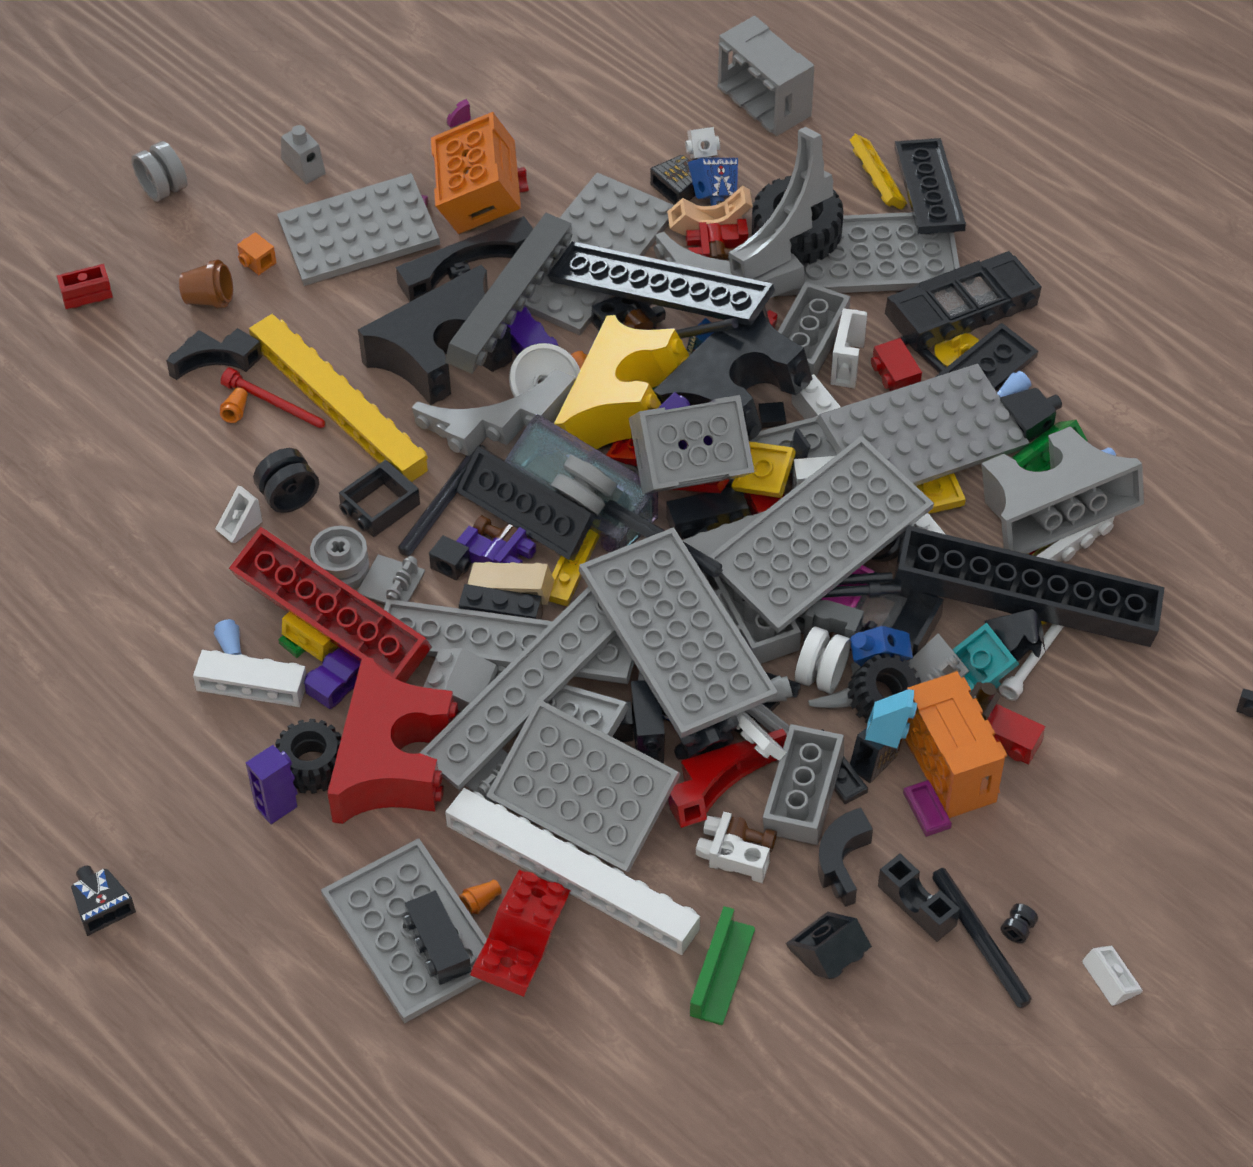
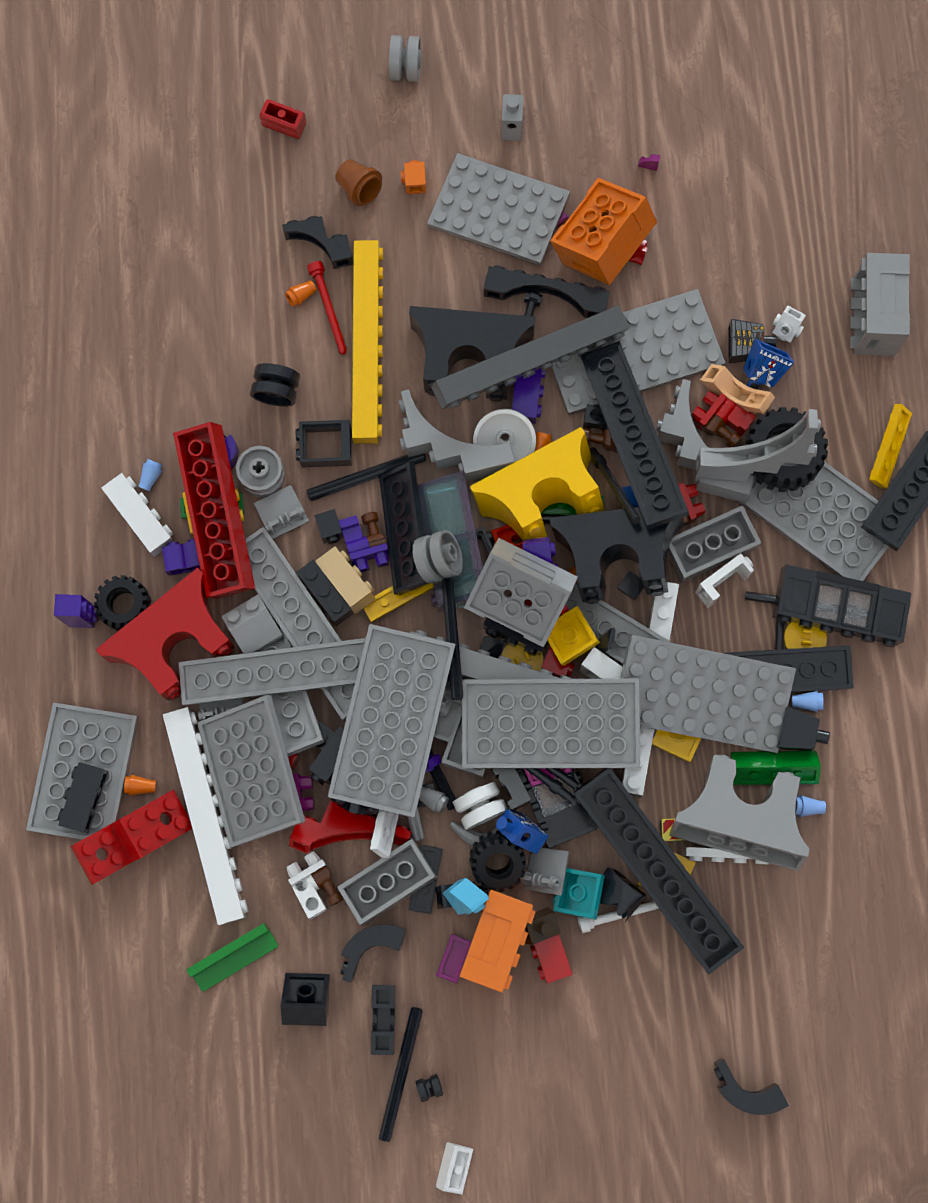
camera: 45 degrees right, 25 degrees up
white slope [215,486,262,543] -> none
red brick [871,338,922,391] -> none

